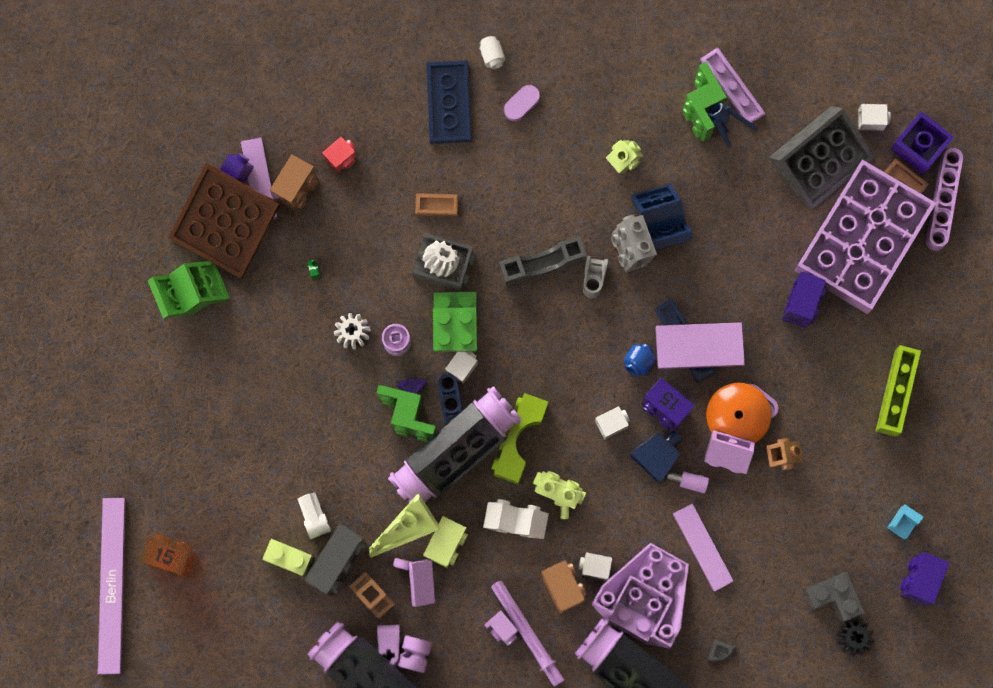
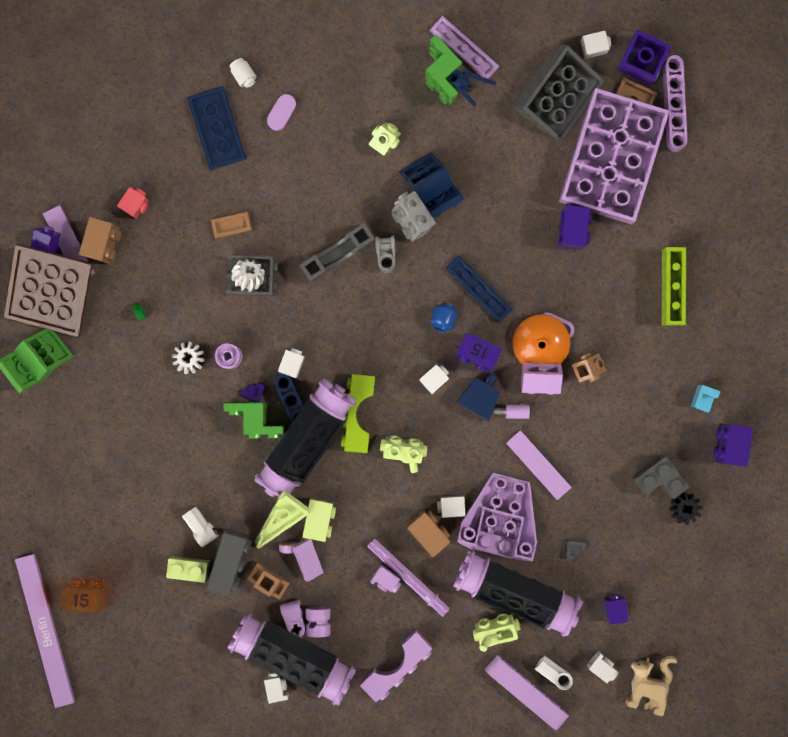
camera: 20 degrees left, 10 degrees up
bright green bracket [433,292,477,352] -> none
white brick [483,499,549,539] -> none
lavender tile [655,322,744,369] -> none

